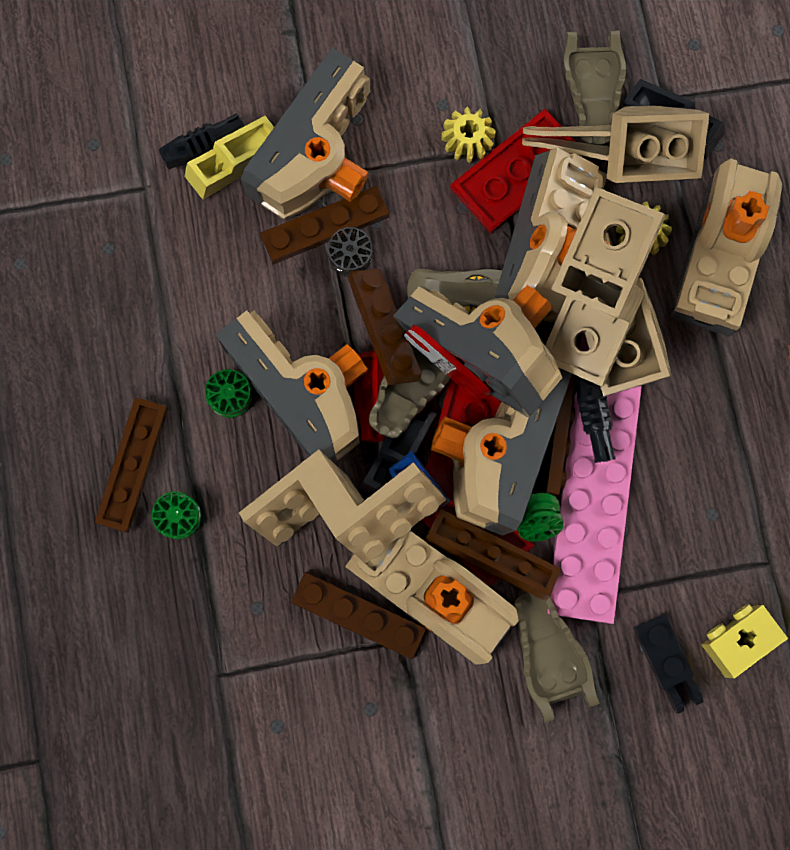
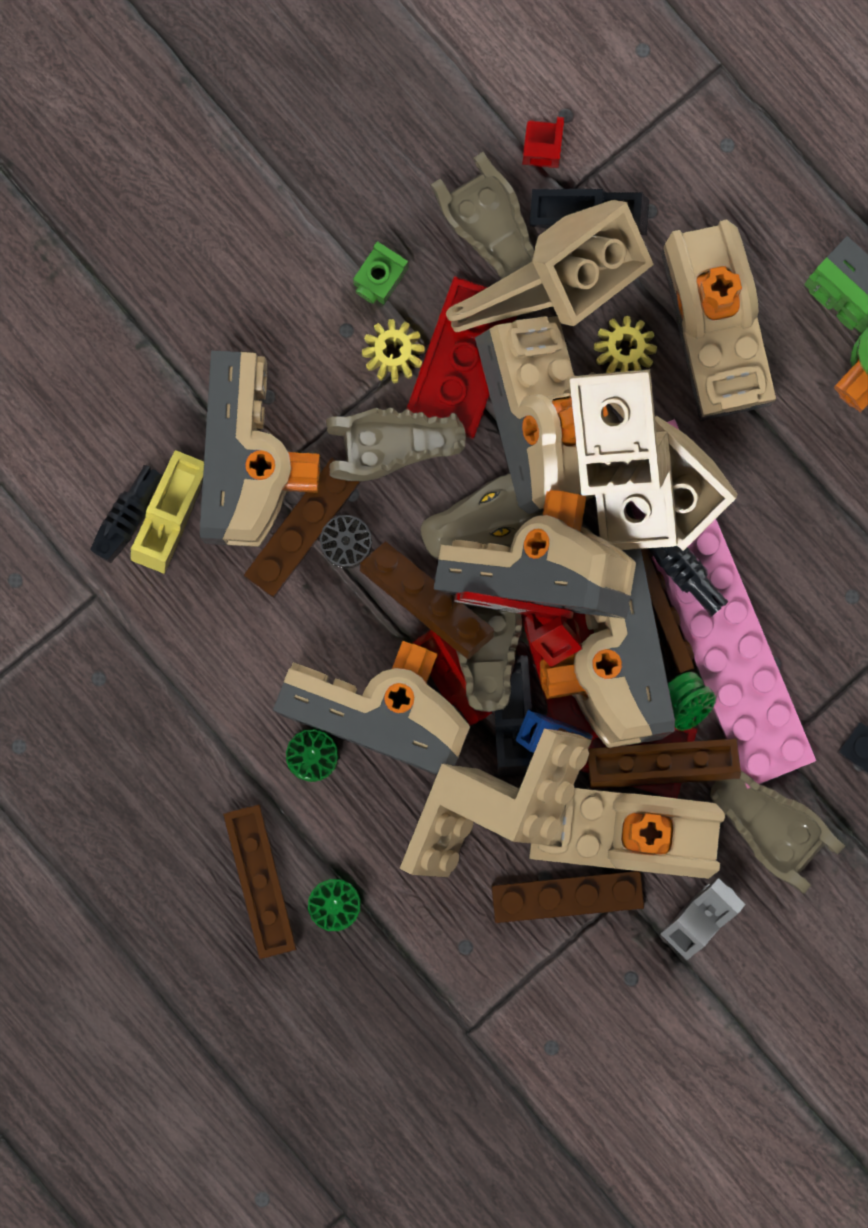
camera: 25 degrees left, 5 degrees up
none -> dark tan animal [326,408,466,482]
none -> bright green brick [353,241,408,304]
none -> red panel [522,117,564,169]
none -> red panel [526,614,583,667]
none -> light grey brick [660,878,746,960]

